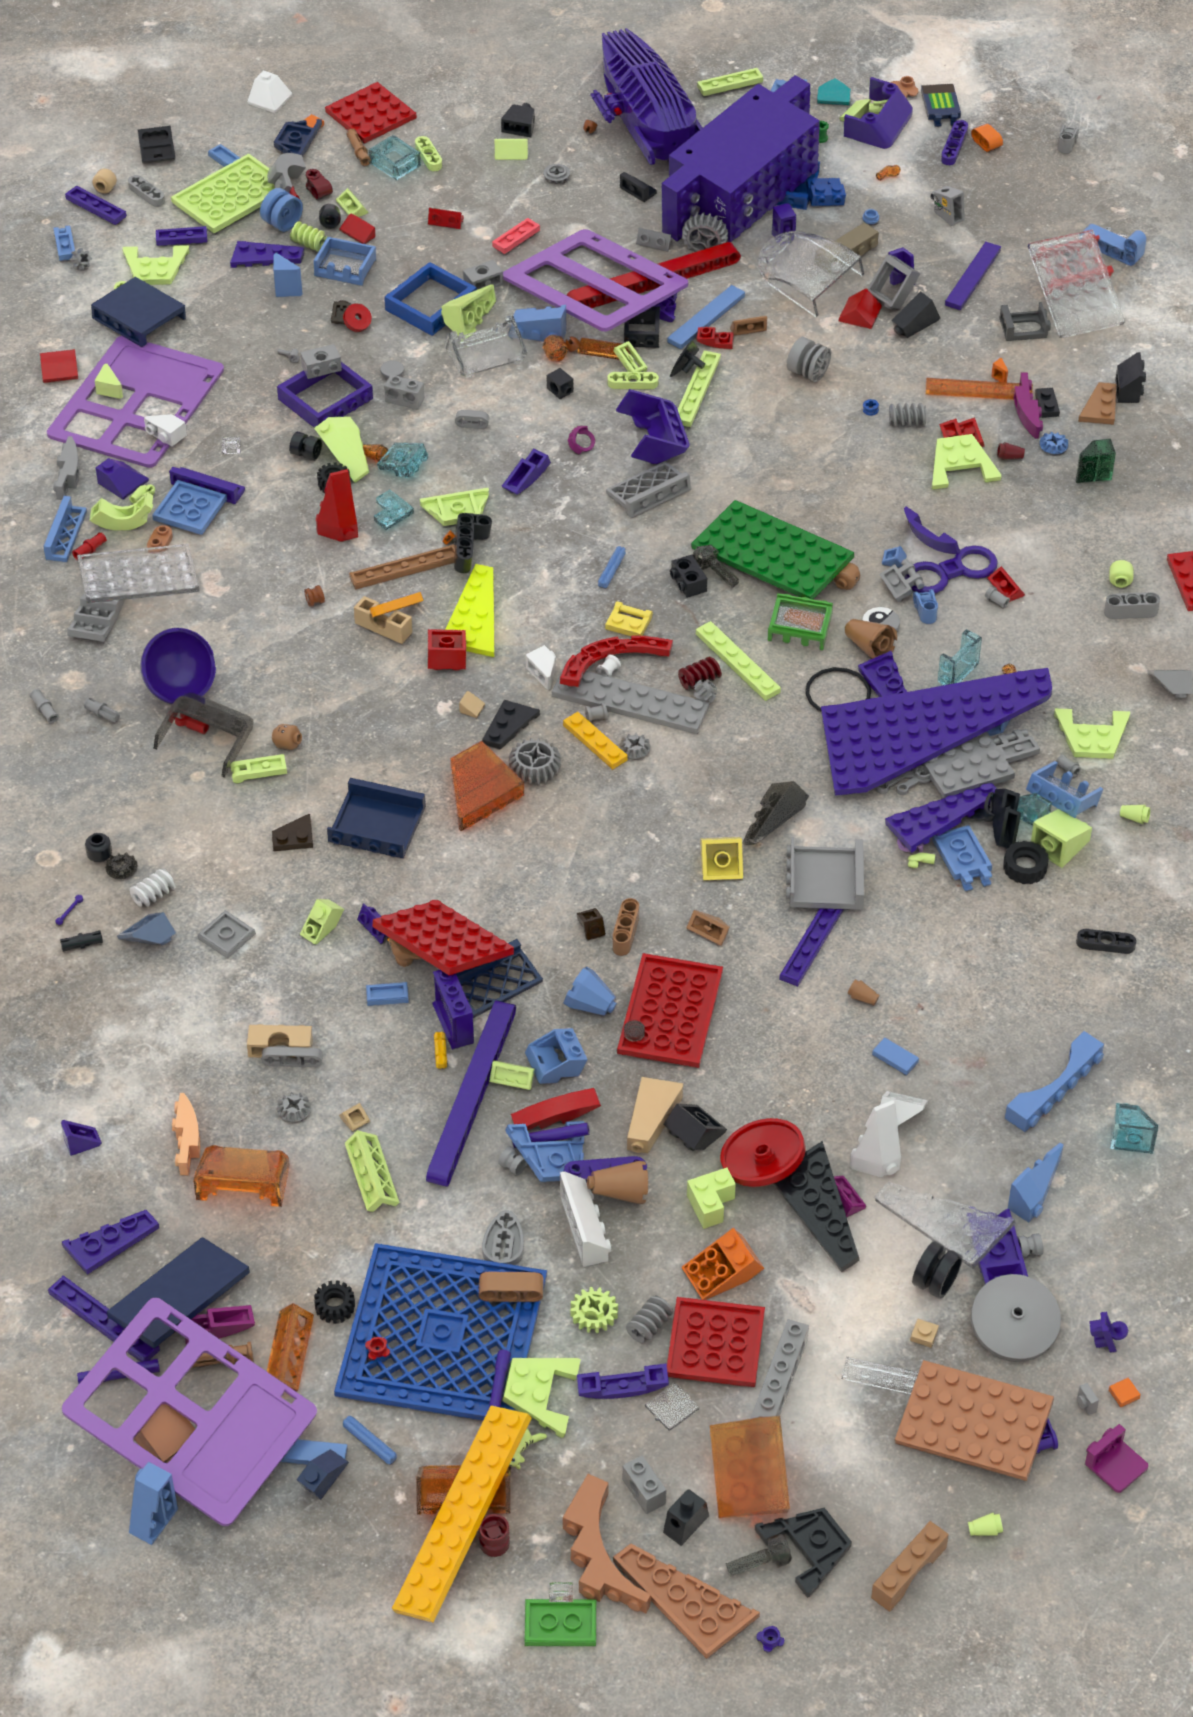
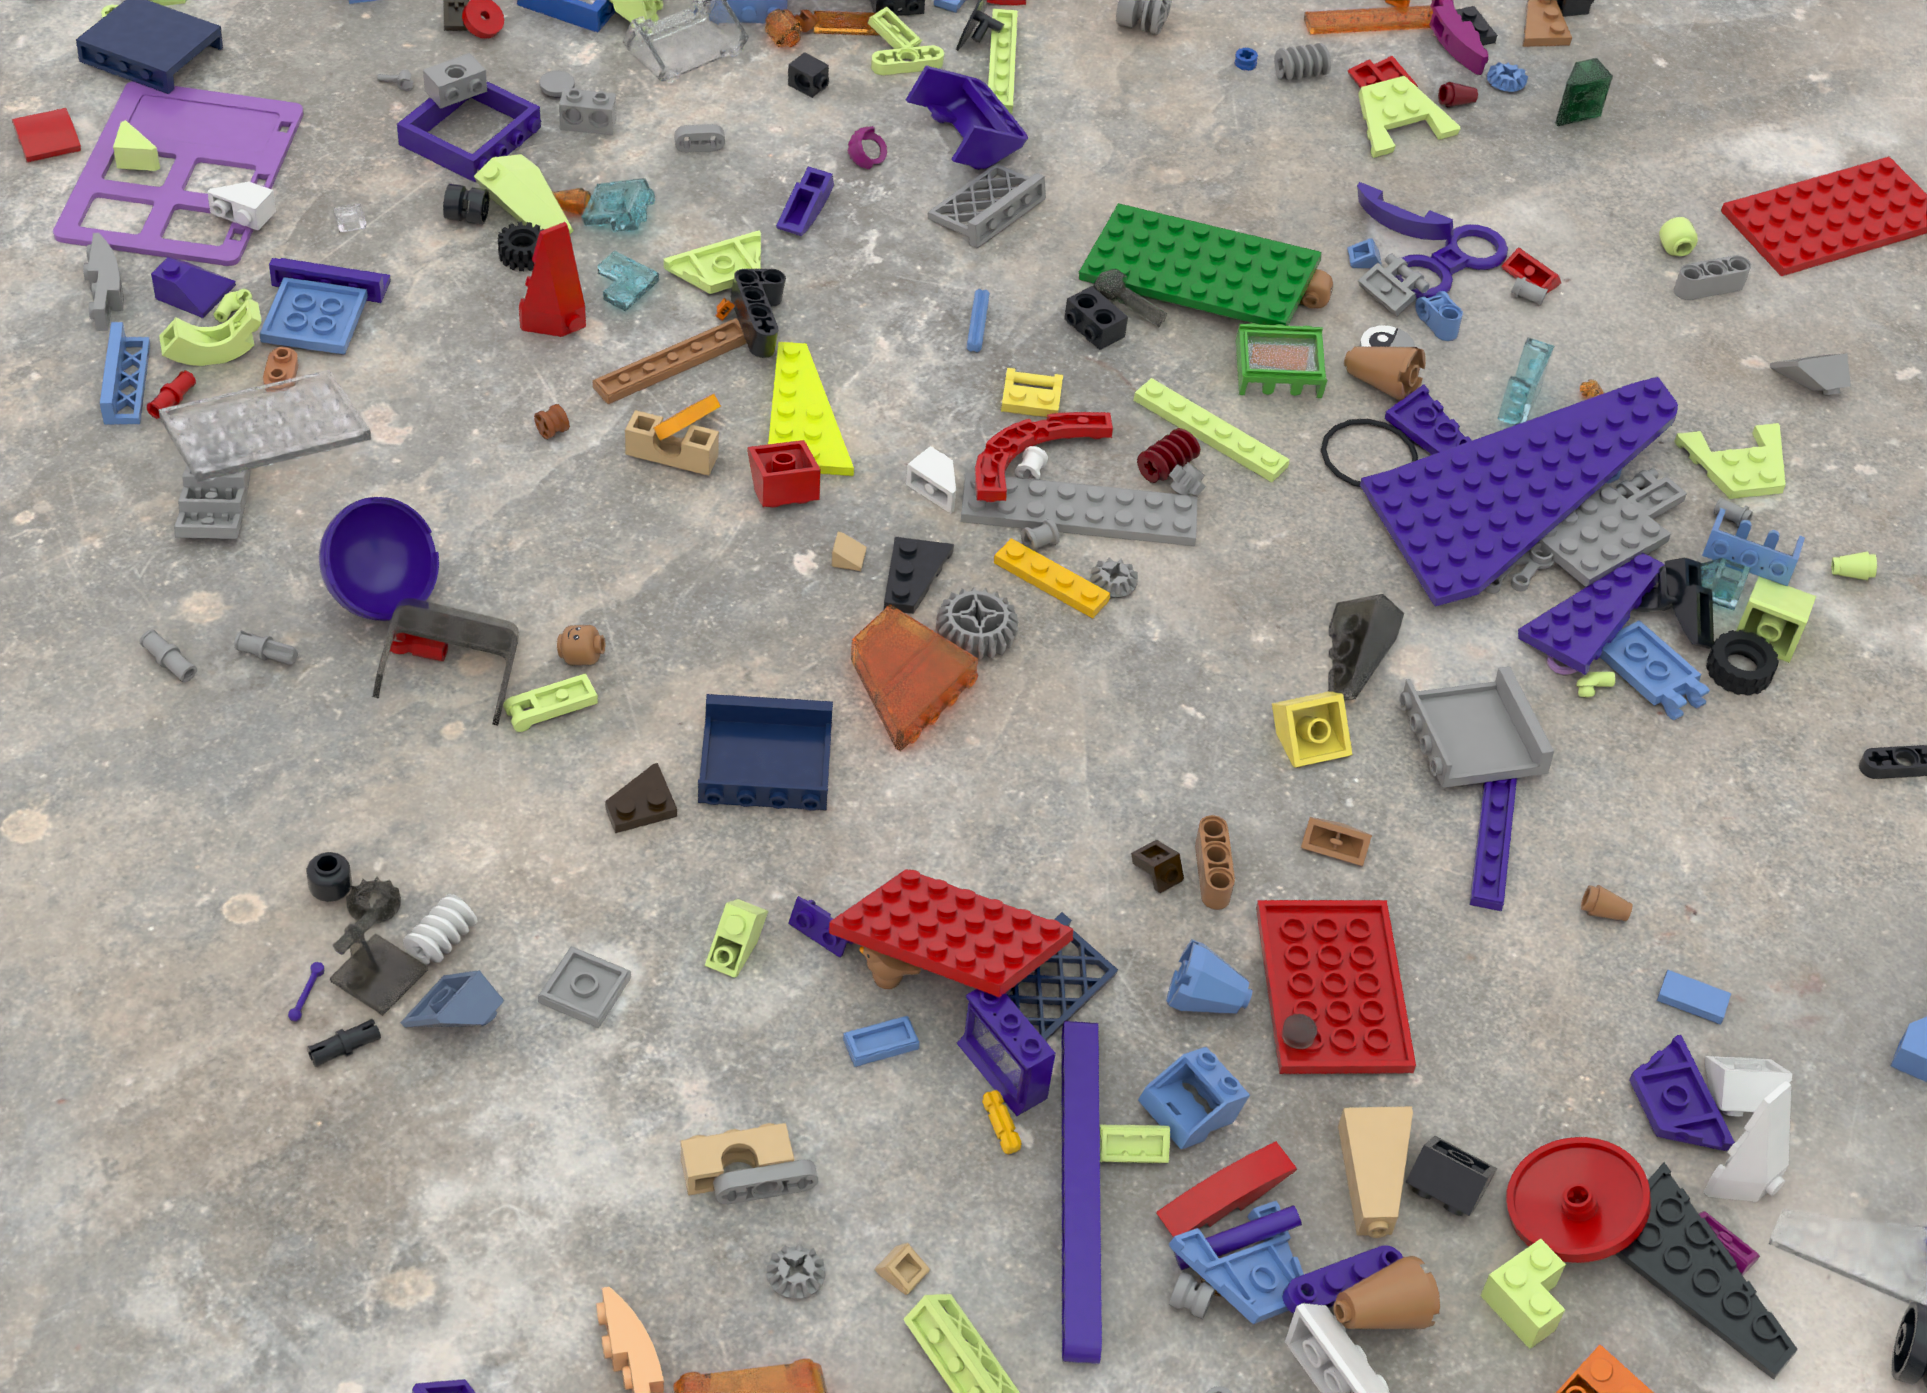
camera: 20 degrees left, 0 degrees up
none -> clear smoke plate [330,912,428,1015]
none -> dark purple wing [1629,1035,1735,1151]

